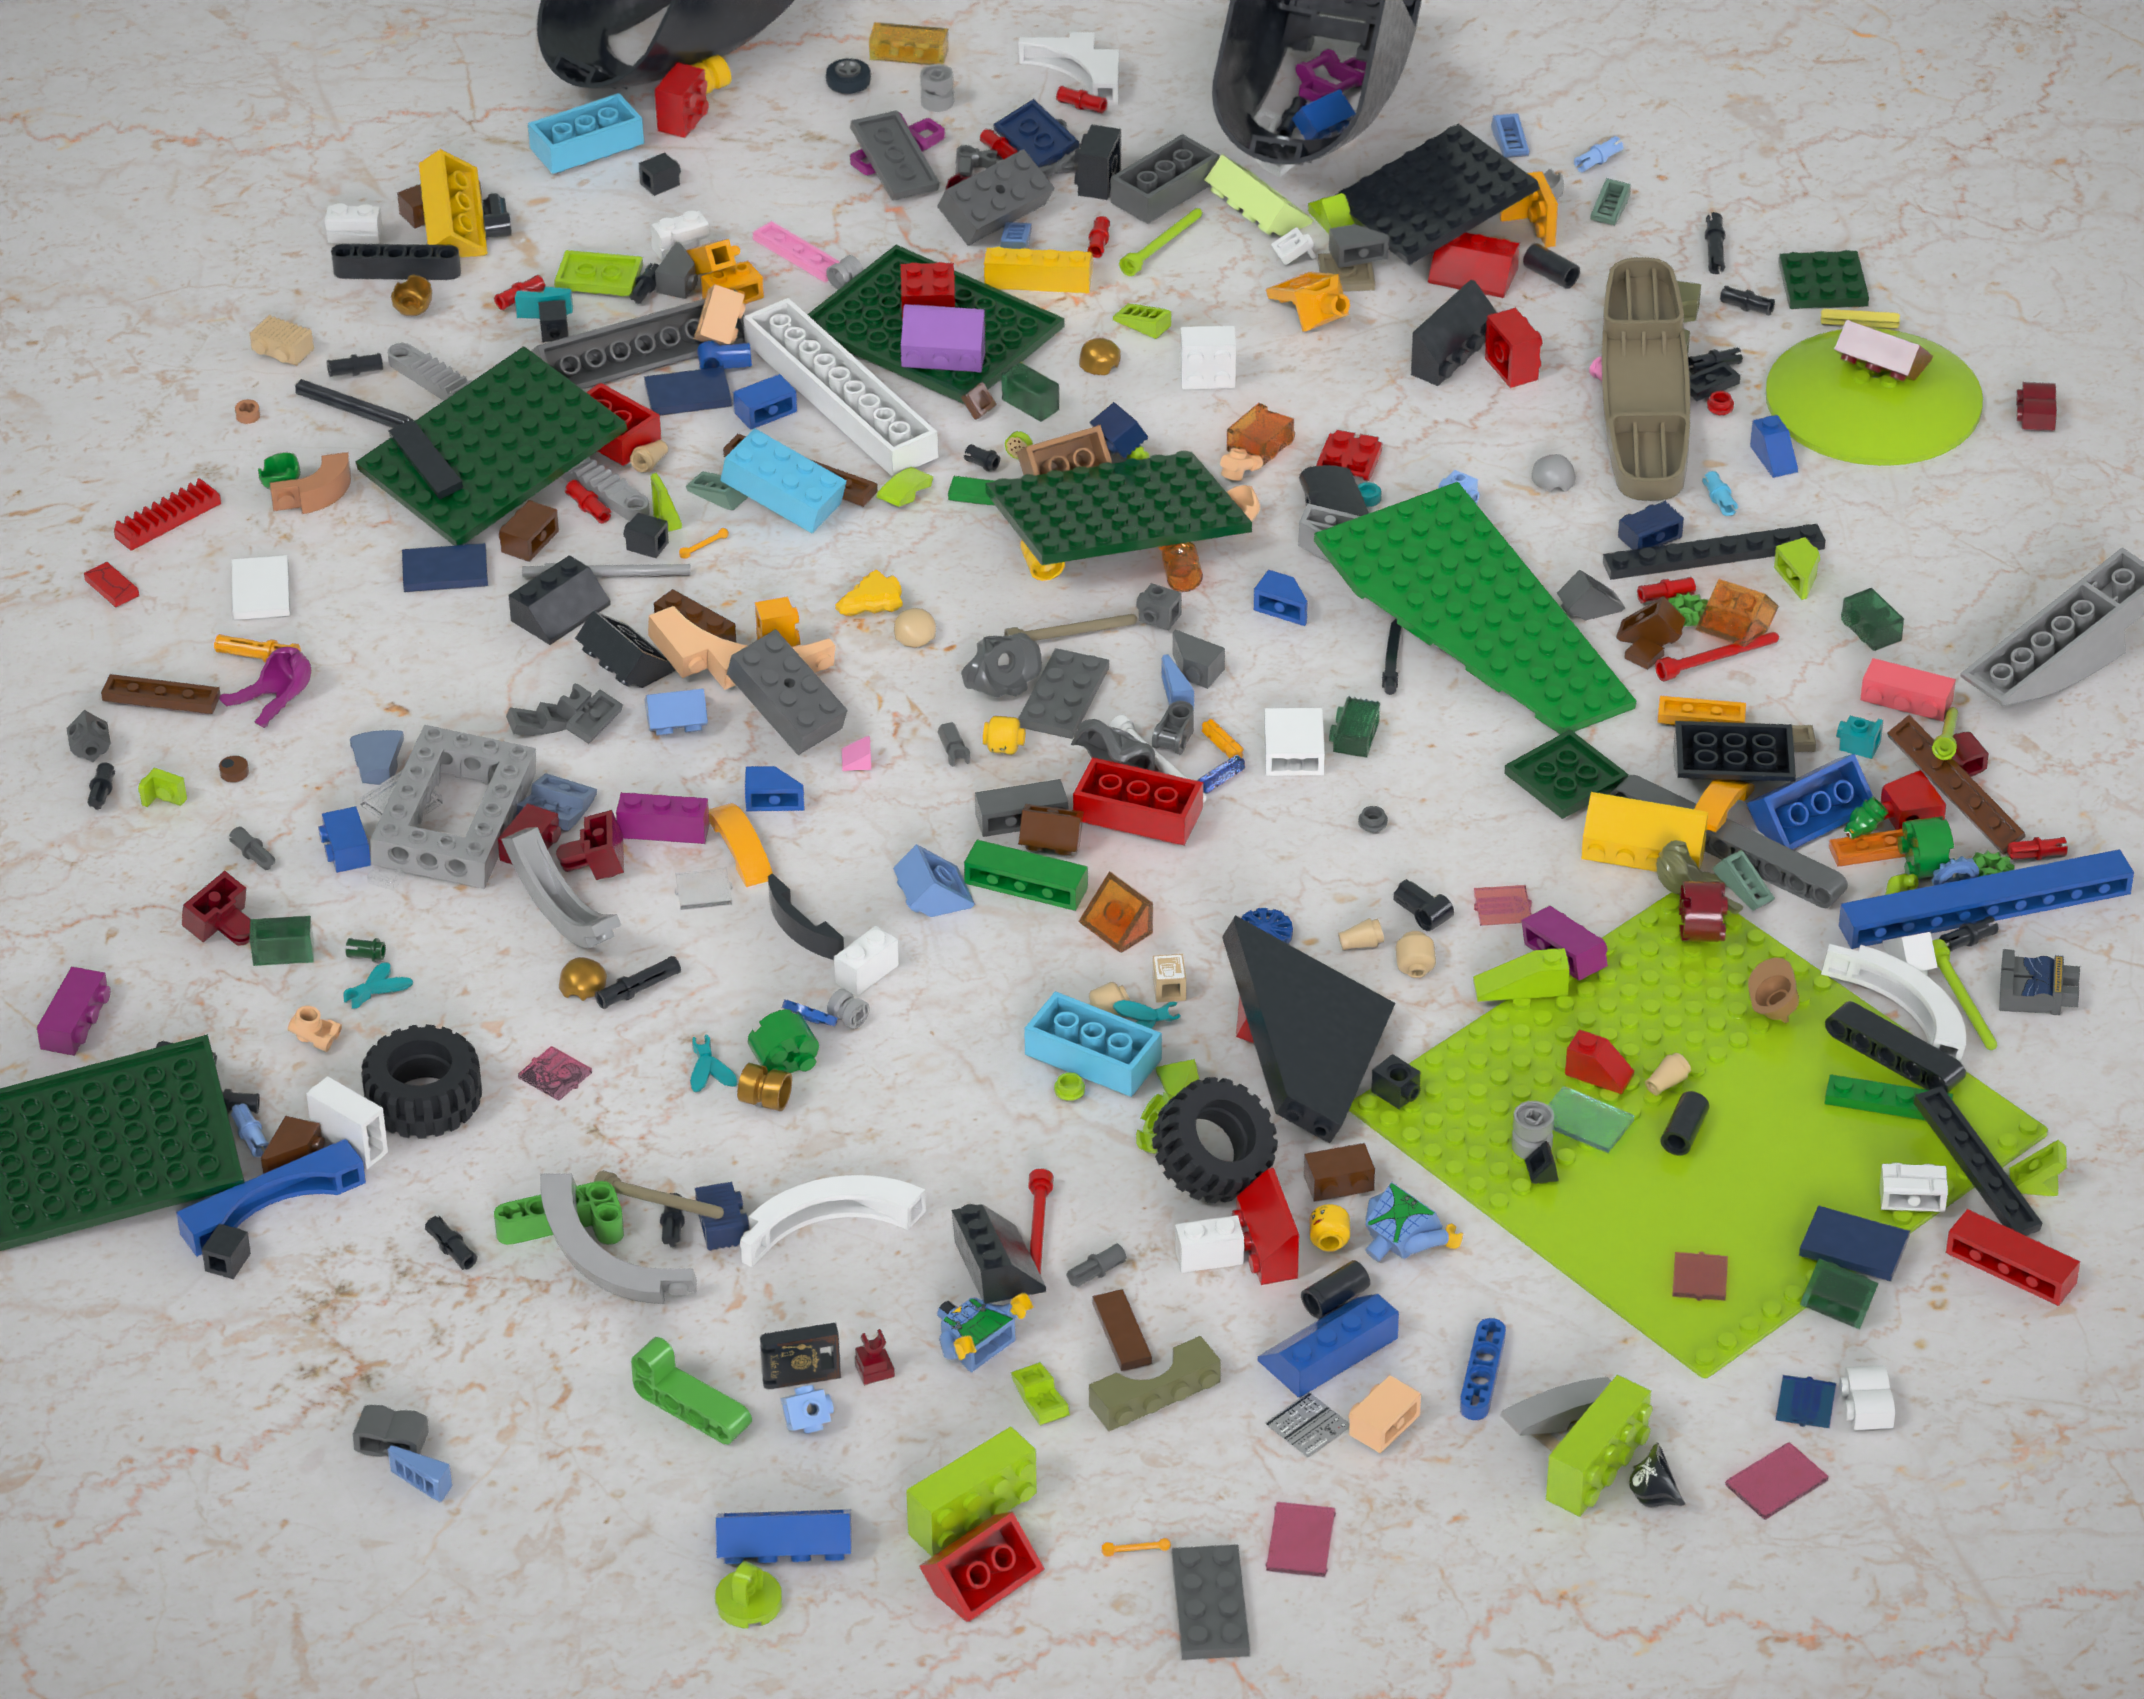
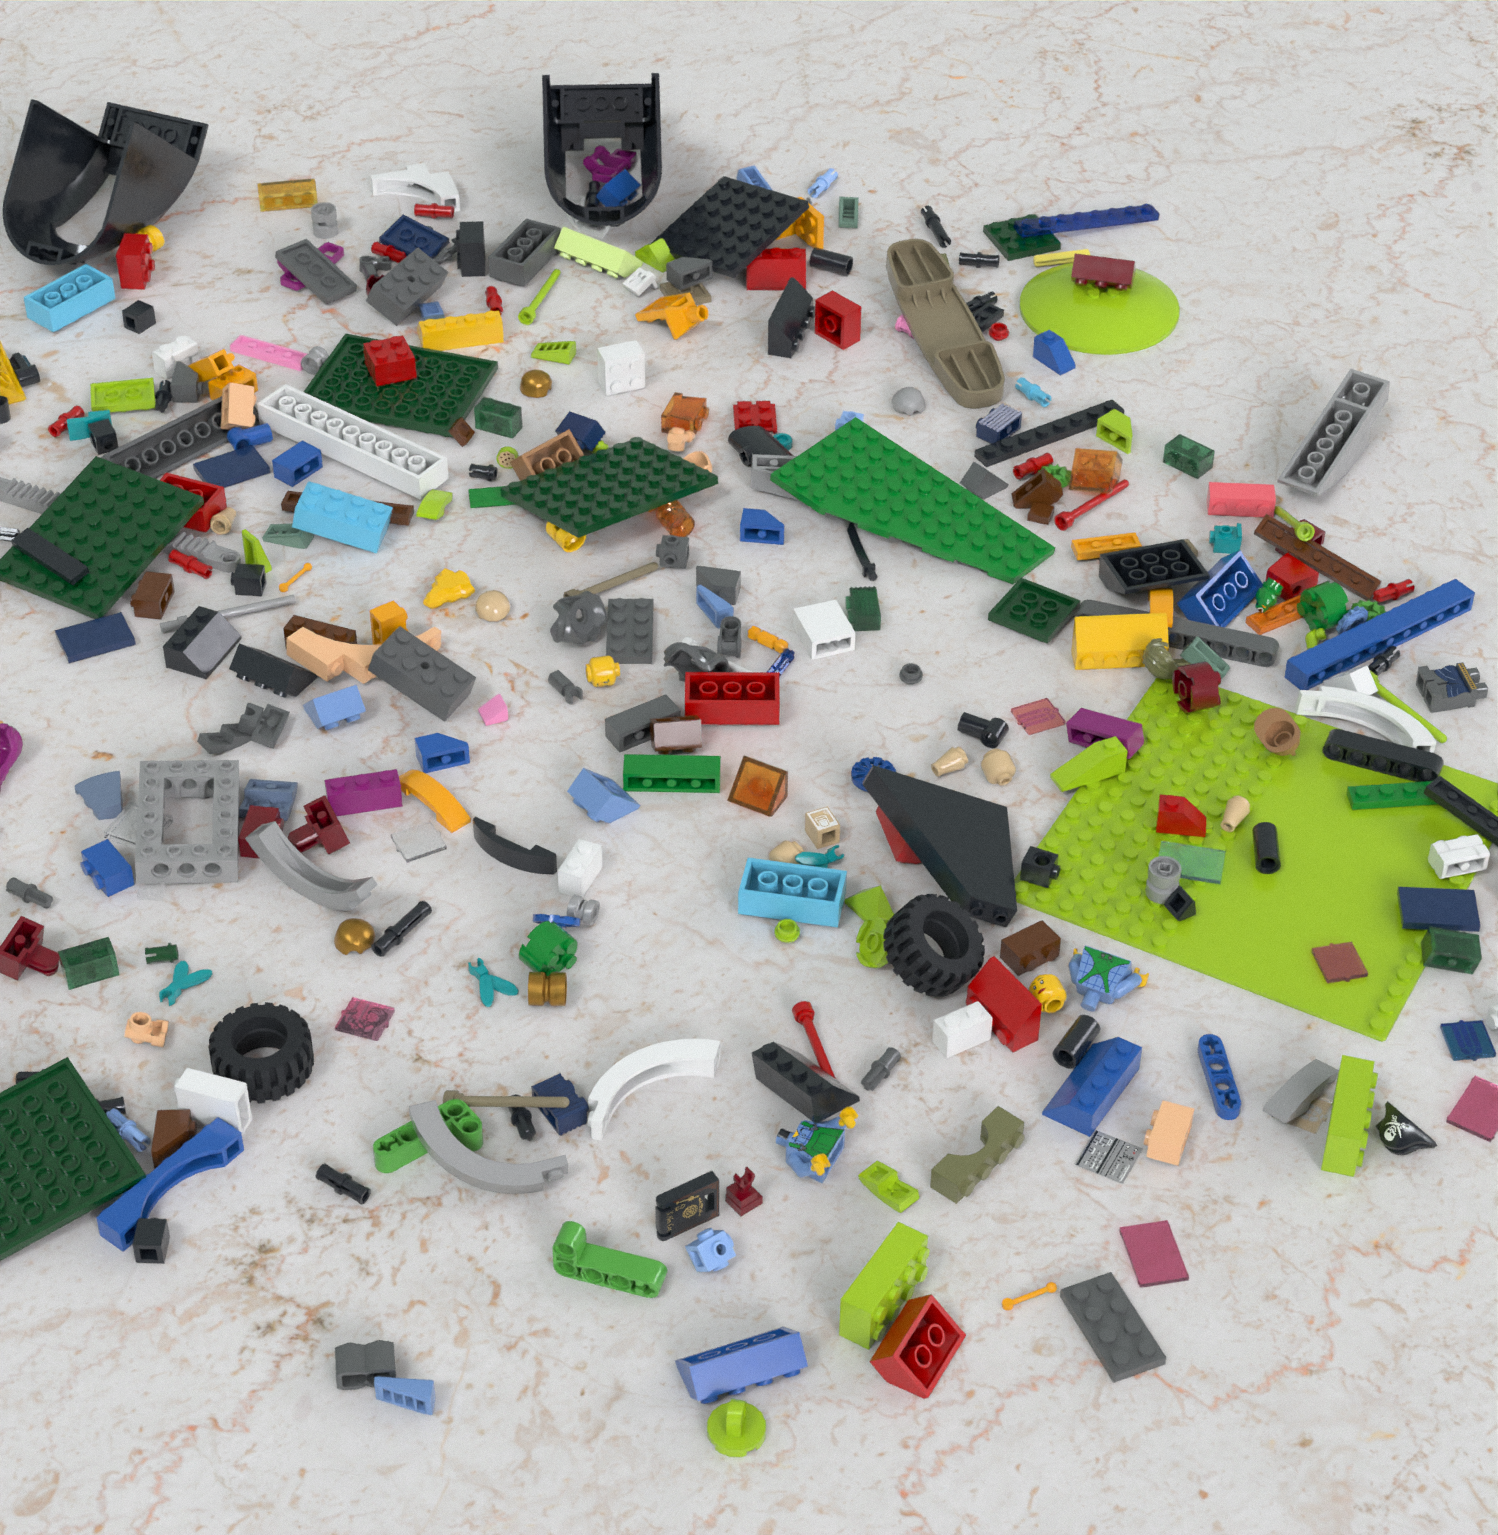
camera: 20 degrees left, 0 degrees up
black wheel [826,58,871,94] -> none
medium lavender slope [901,304,985,372] -> none
reddish brown tile [1092,1289,1152,1371] -> none
dark red brick [2016,382,2057,430] -> none
none -> clear blue plate [1013,204,1160,237]

